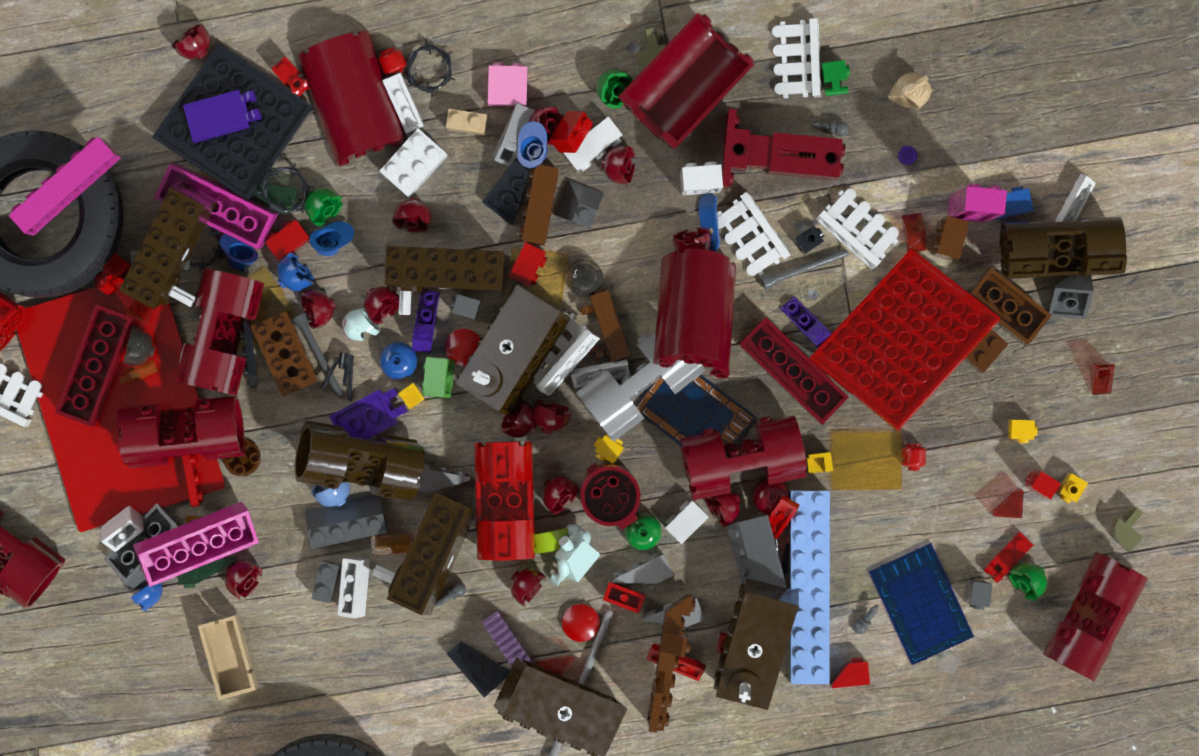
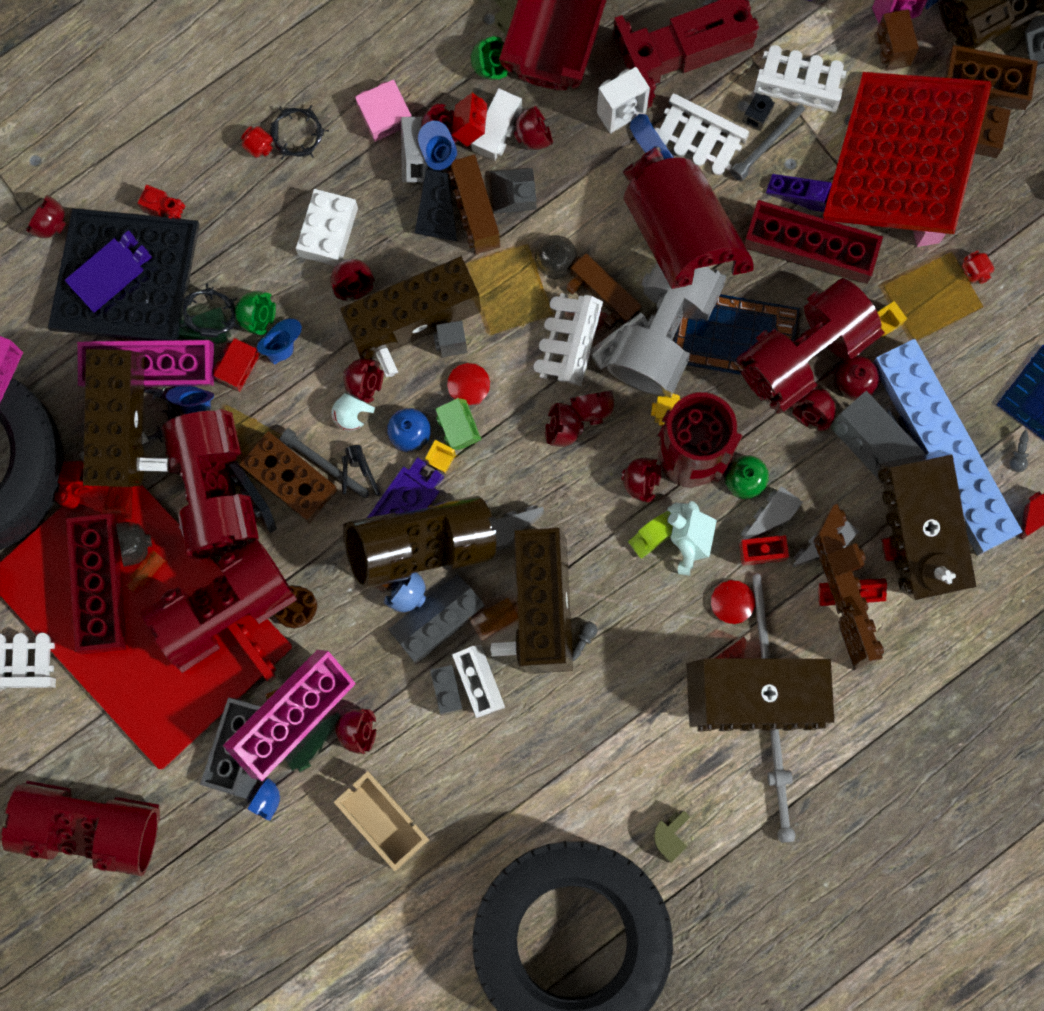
camera: 25 degrees left, 10 degrees down
white brick [101,506,144,552] -> none
blue cylinder [277,252,314,292] -> none
dark red cylinder [297,31,407,167] -> none
dark red cylinder [301,290,335,329] -> none
white plate [383,72,424,134] -> none
dark purple slope [412,290,440,353] -> none
tan brick [446,109,488,136] -> none
black wing [446,641,510,698] -> none
dark brown piece [456,285,571,416] -> none
red cylinder [474,441,535,561] -> none
lavender gear [482,610,534,666] -> none
red brick [508,242,548,288] -> none
dark red cylinder [510,568,547,607] -> none
white brick [665,500,709,544] -> none
red plate [768,495,800,539] -> none
clear red slope [901,213,926,252] -> none

